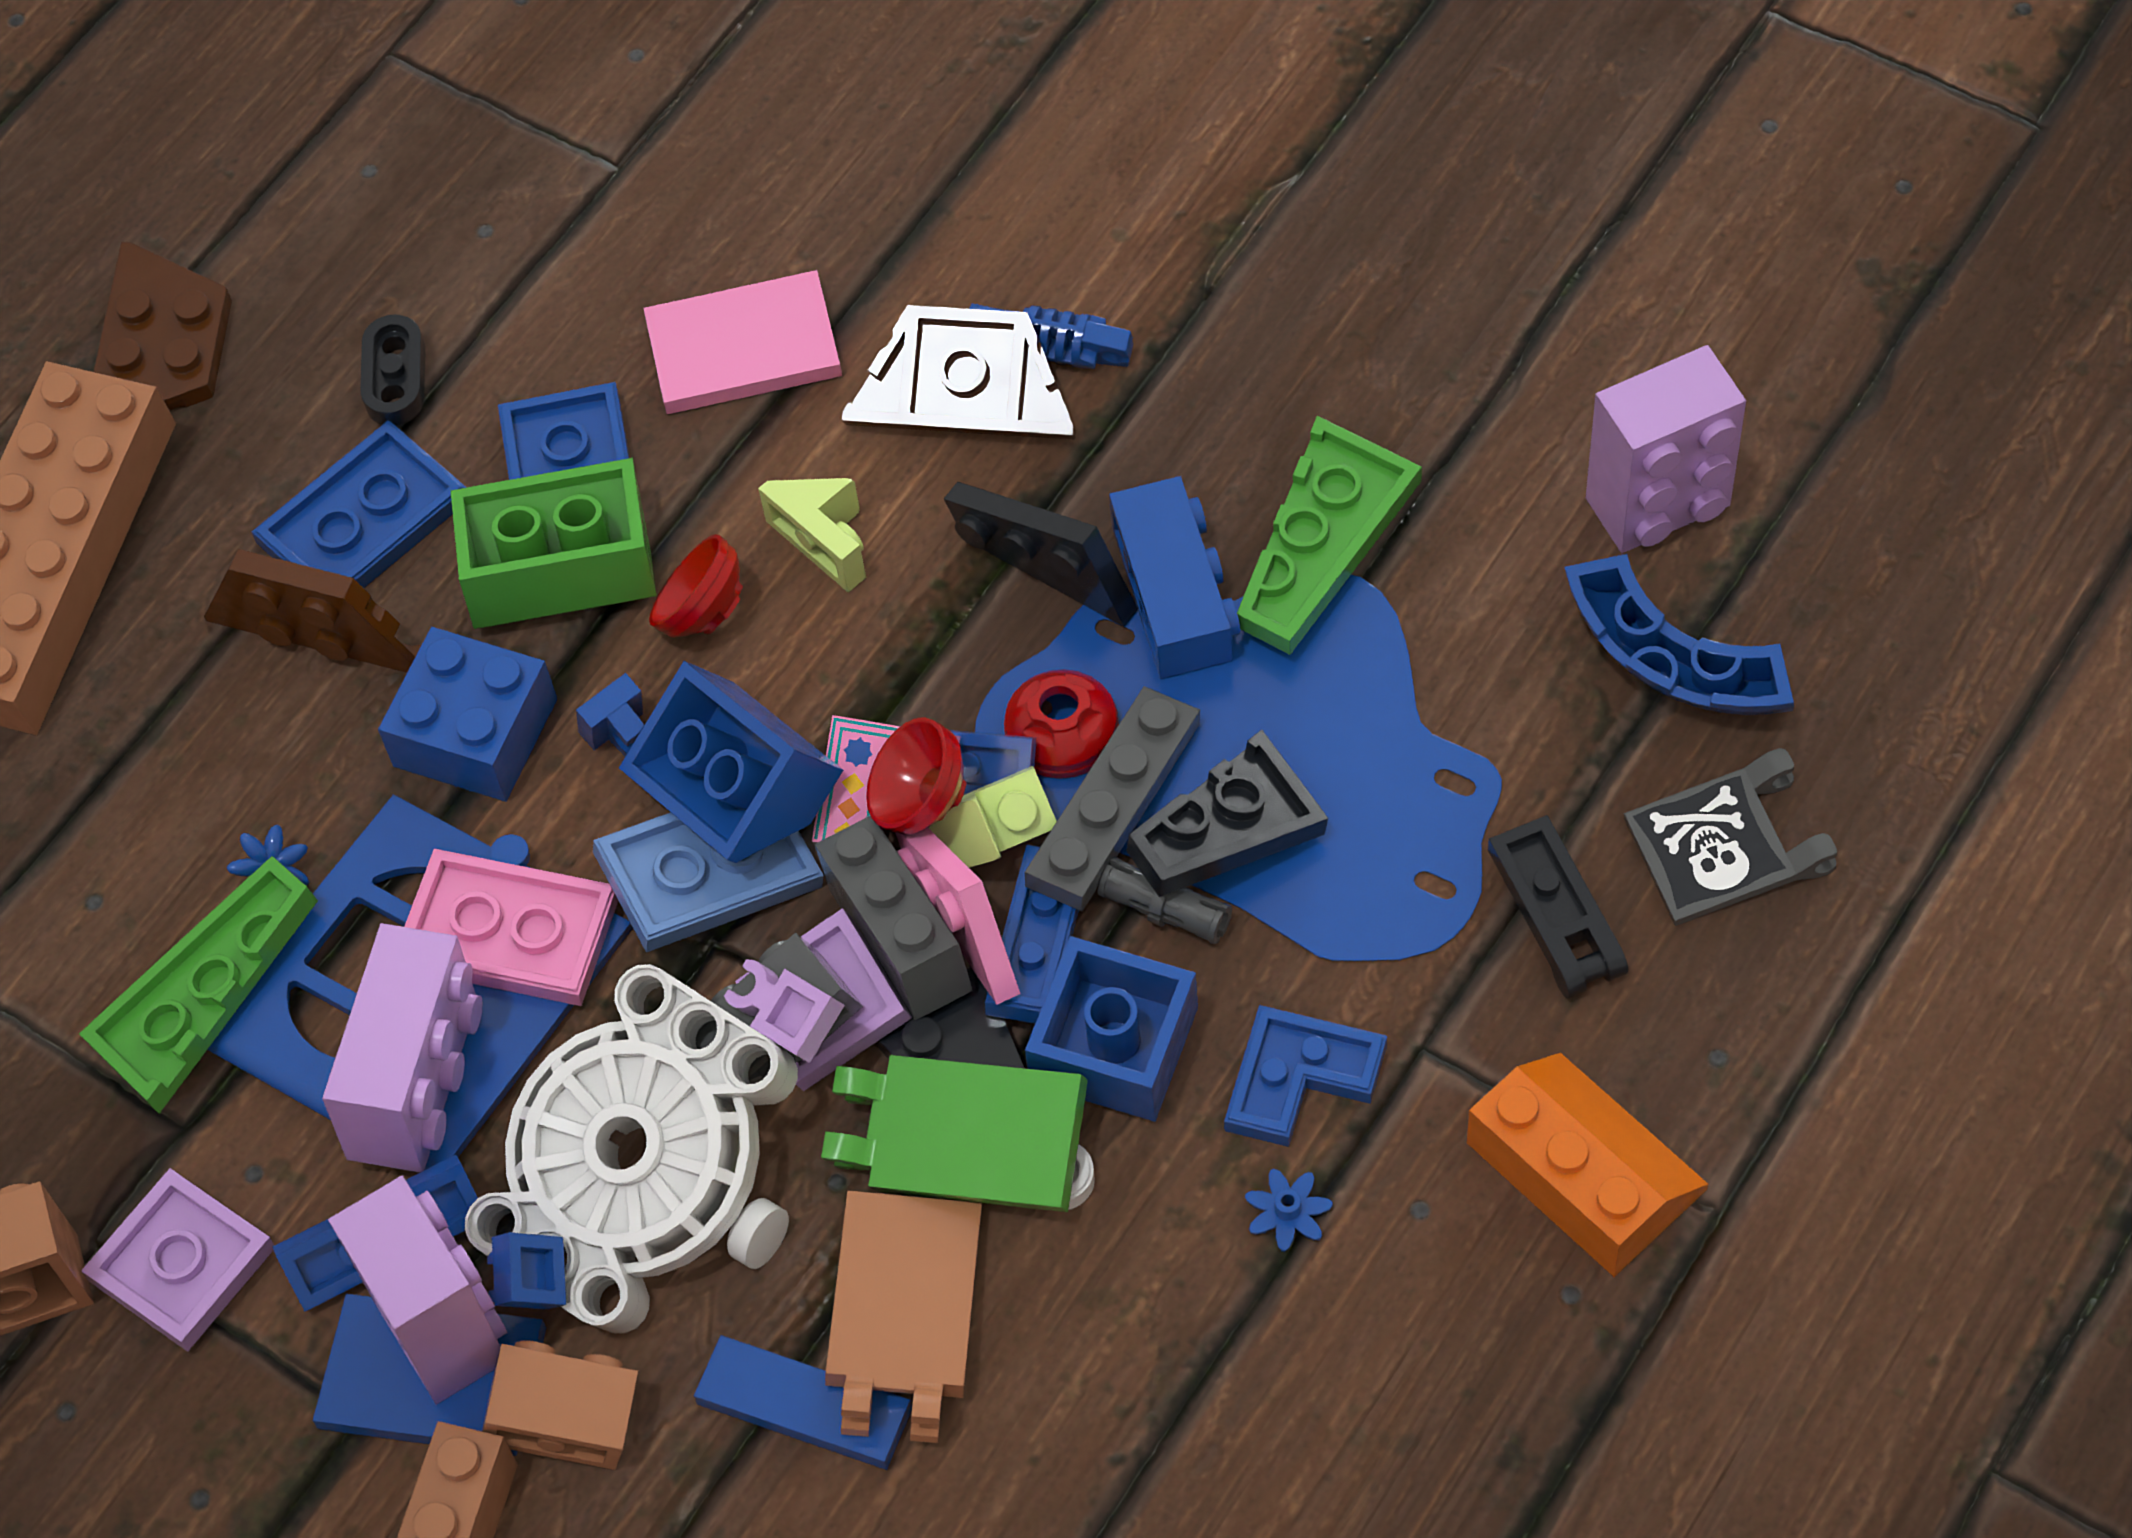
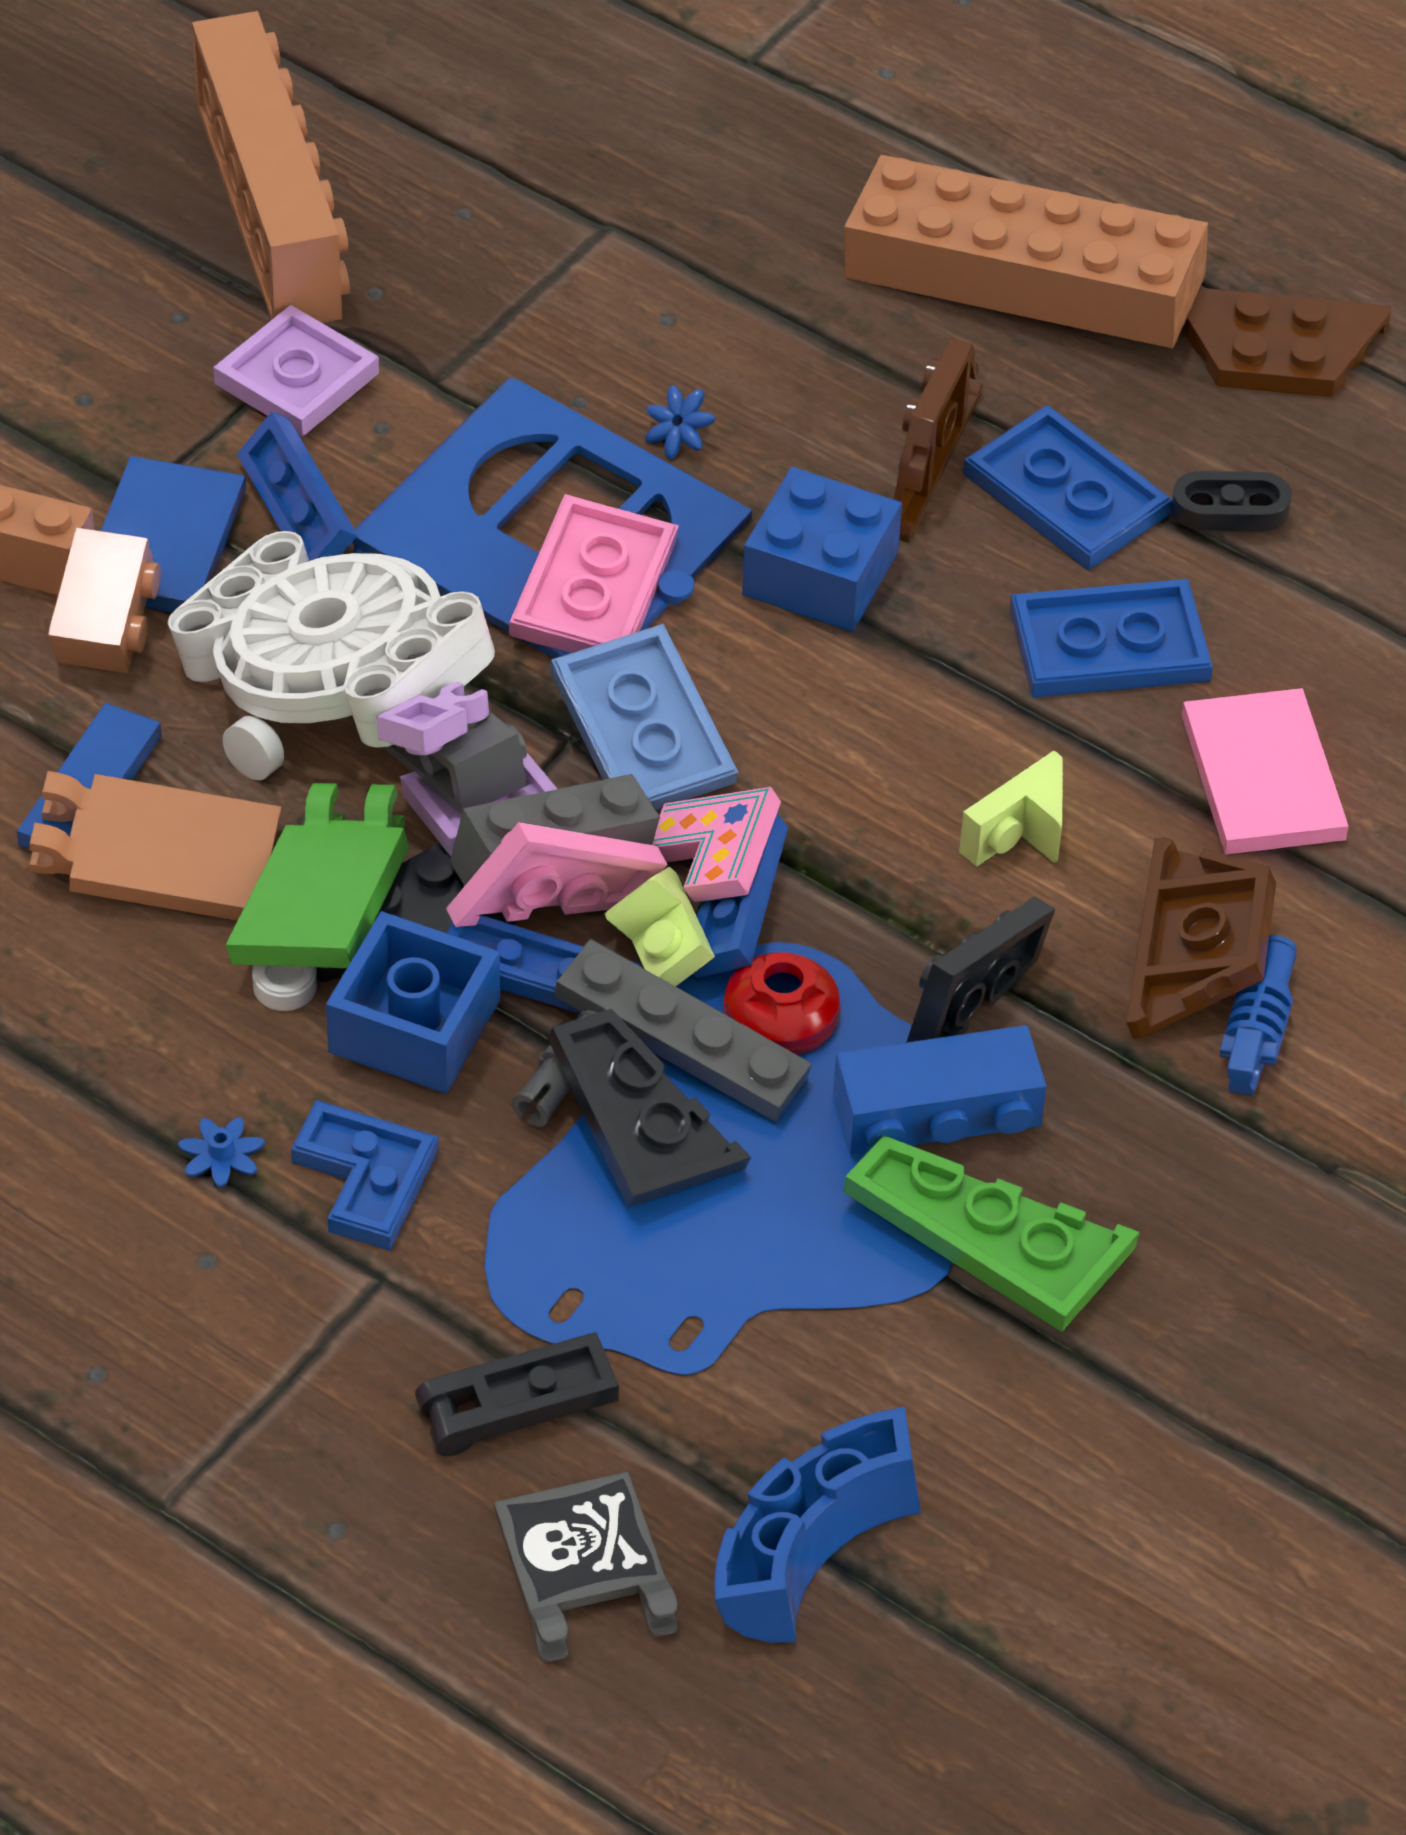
camera: 85 degrees right, 10 degrees down
bright green wing [79,856,318,1114] -> none
lavender brick [322,923,483,1172] -> none
lavender brick [328,1175,508,1405] -> none
bright green slope [450,458,657,629] -> none
blue tile [487,1232,566,1309] -> none
blue tile [576,673,644,756] -> none
blue slope [619,661,843,863] -> none
red piece [649,534,743,637] -> none
red piece [866,717,966,835] -> none
orange slope [1467,1052,1709,1277] -> none
lavender brick [1586,345,1746,554] -> none

